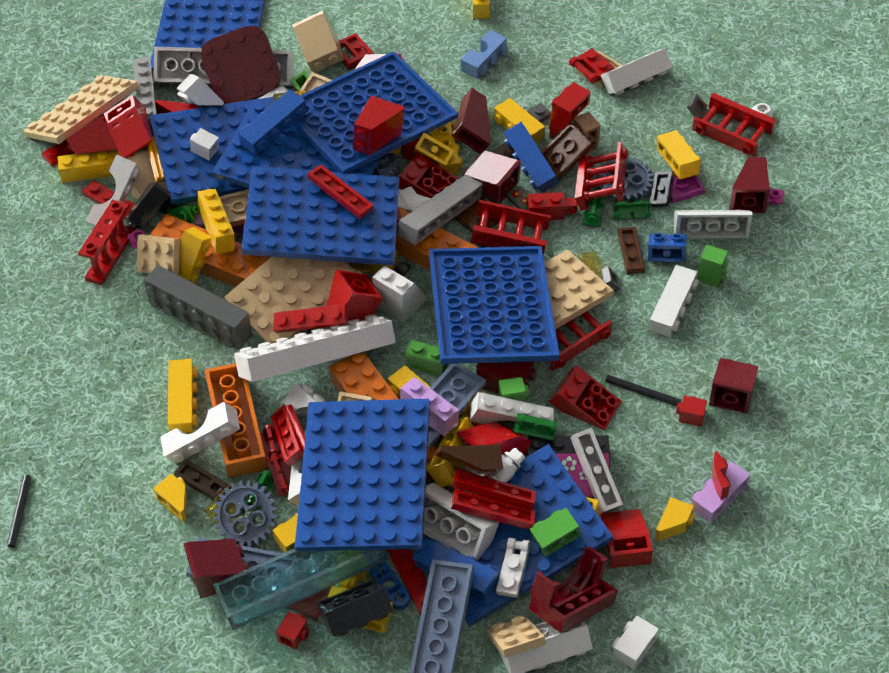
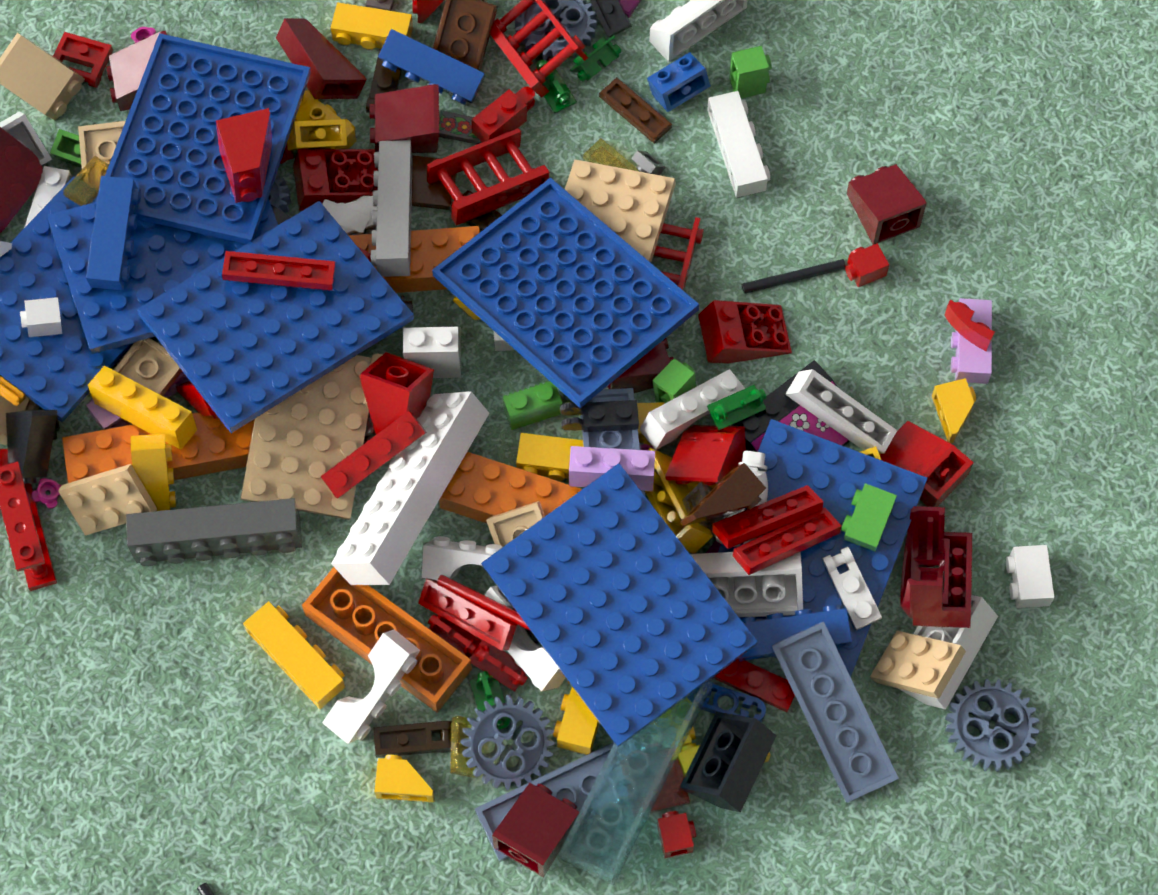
camera: 40 degrees left, 15 degrees up
green hinge [166,205,199,223] -> none
none -> black hinge [560,400,639,432]

